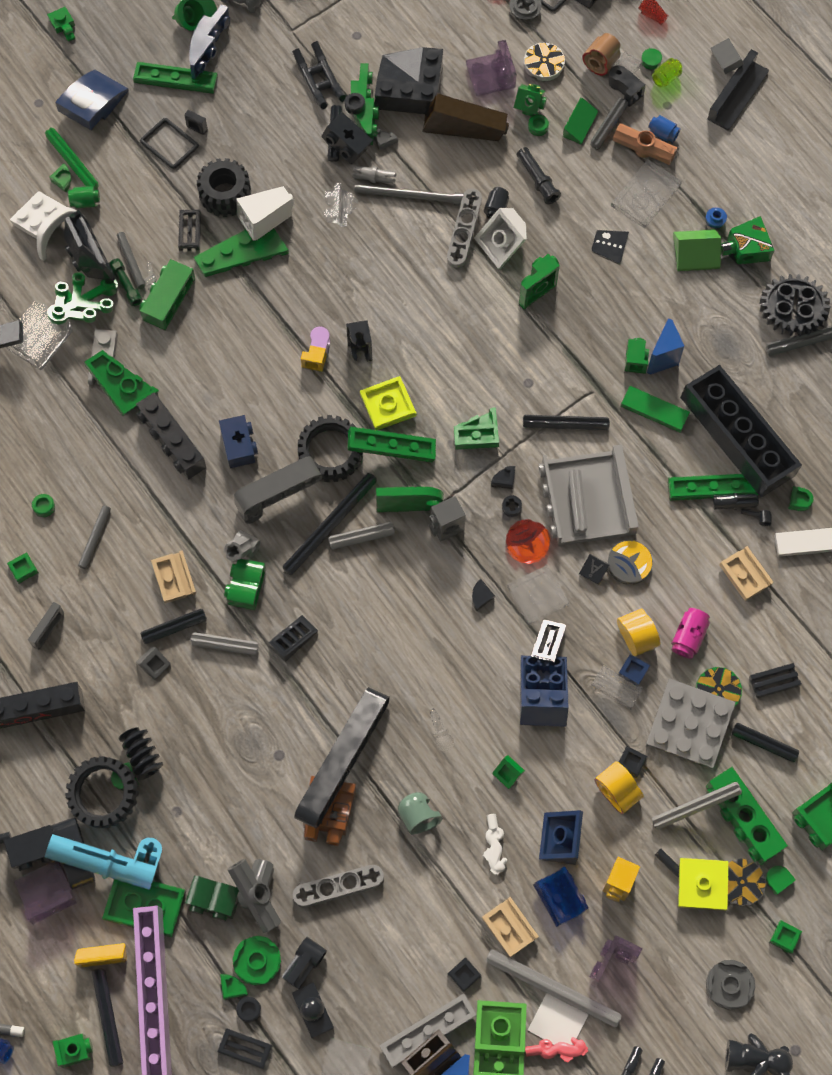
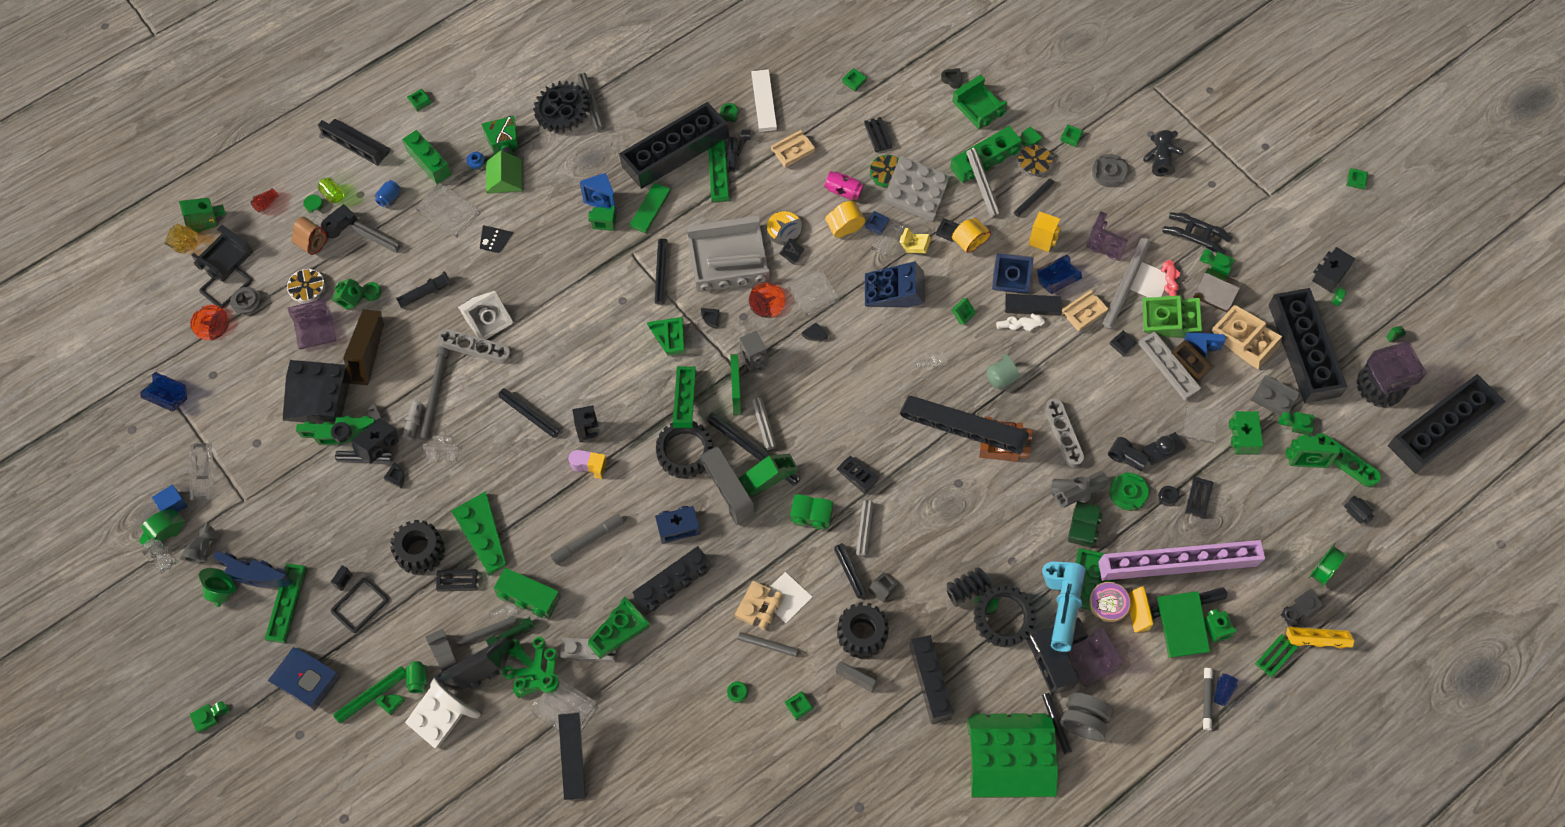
camera: 90 degrees left, 5 degrees down
tan plate [151,550,196,604] -> none
green tile [220,974,248,1000] -> none
light grey piece [223,530,261,562] -> none
white slope [237,186,294,241] -> none
black piece [292,41,347,109] -> none
neon yellow plate [360,376,416,430] -> none
black brick [483,187,509,219] -> none
black bush [502,495,522,517] -> none
green plate [519,254,560,309] -> none
tile [531,620,566,666] -> none
green slope [563,97,599,145] -> none
nougat piece [613,123,678,165] -> none
neon yellow plate [678,858,728,911] -> none
dark grey tile [711,38,744,74] -> none
black axle [732,723,799,762] -> none
none -> black tile [384,462,404,488]
none -> green brick [402,129,451,185]
none -> green tile [407,88,432,112]
none -> dark grey leg [426,629,457,672]
none -> black axle [498,388,560,438]
none -> dark grey piece [550,513,624,565]
none -> tan plate [735,581,783,630]
none -> green slope [738,454,799,496]
none -> white sticker [766,572,812,623]
none -> black tyre [837,602,889,659]
none -> light yellow bracket [900,228,931,253]
none -> black tile [1005,293,1062,316]
none -> tile [1089,582,1130,622]
none -> green tile [1157,591,1210,658]

